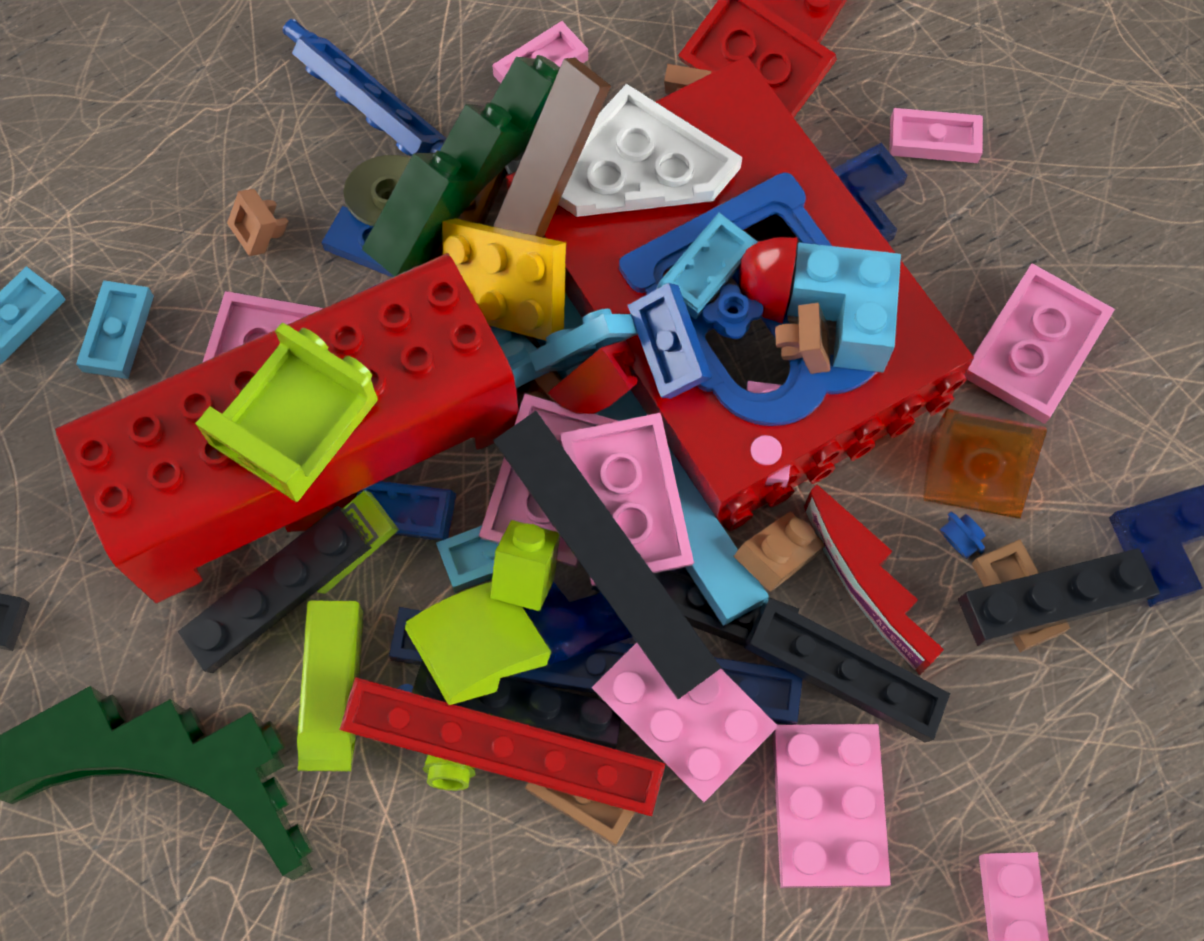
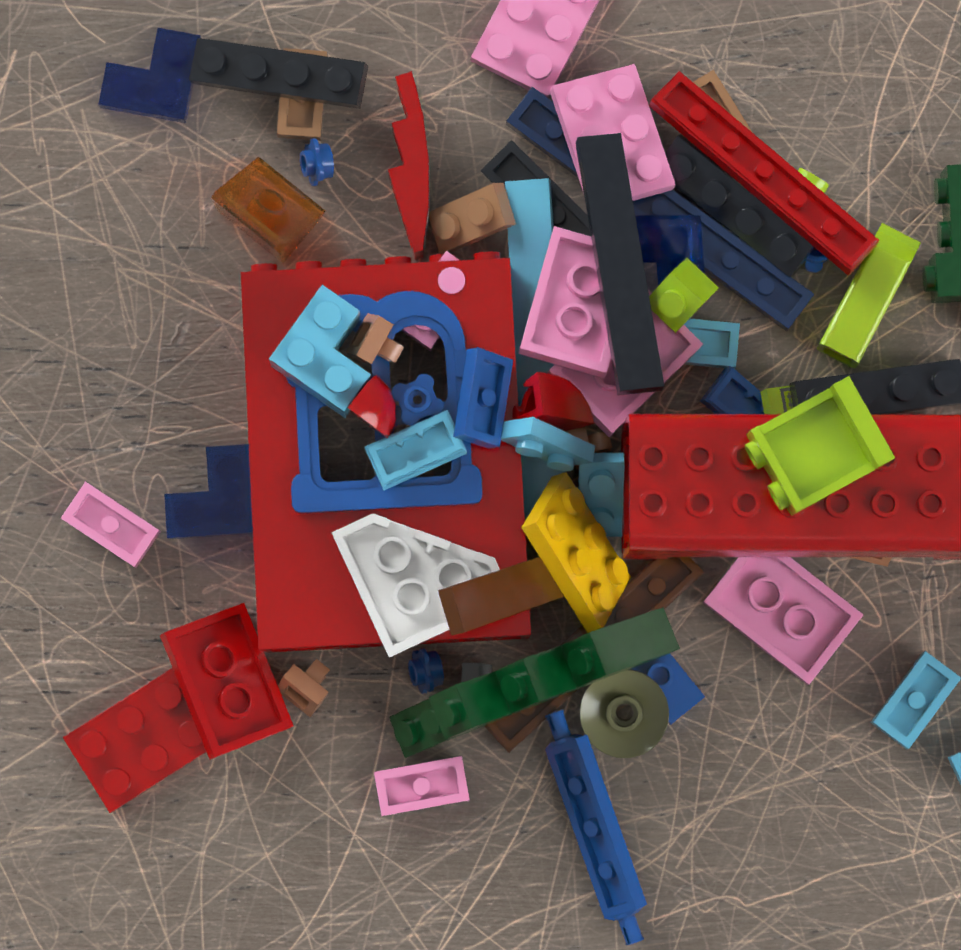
camera: 155 degrees left, 15 degrees up
nougat tile [227,189,289,256] -> none
lime slope [405,581,551,705] -> none
black plate [744,598,951,743] -> none
bright pink plate [964,264,1115,424] -> none

